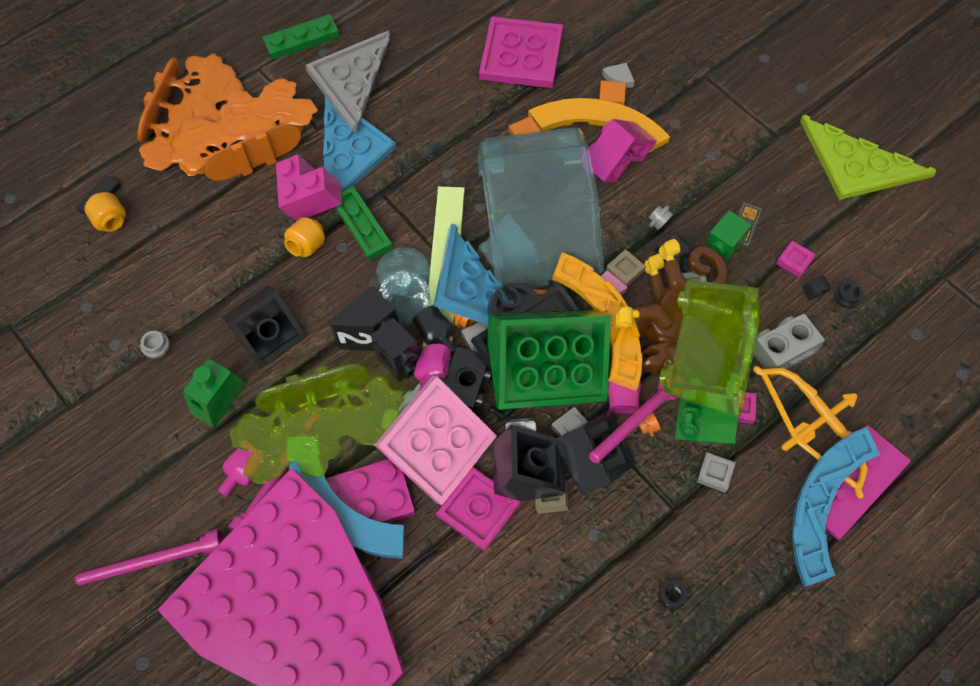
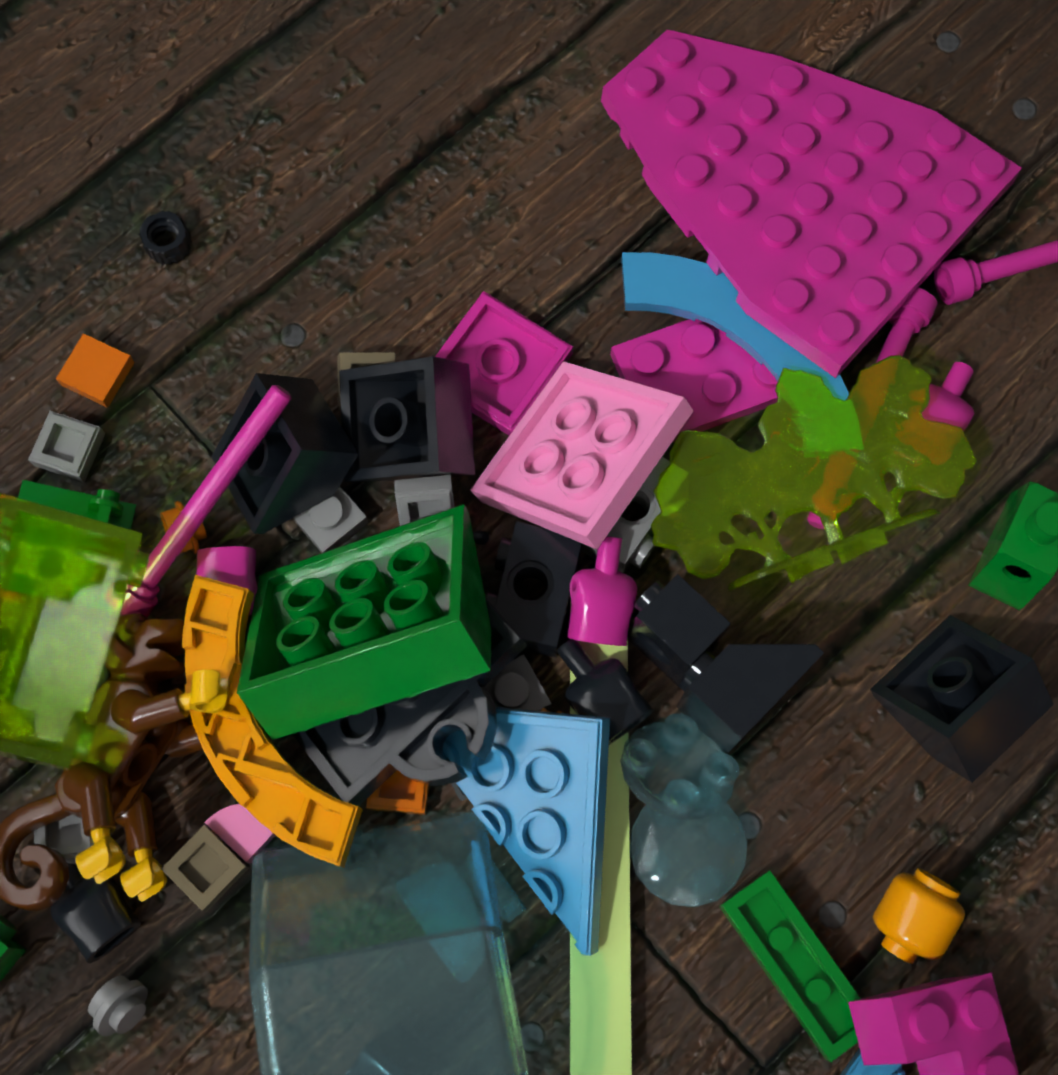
camera: 175 degrees right, 10 degrees up
none -> orange tile [56,333,135,408]

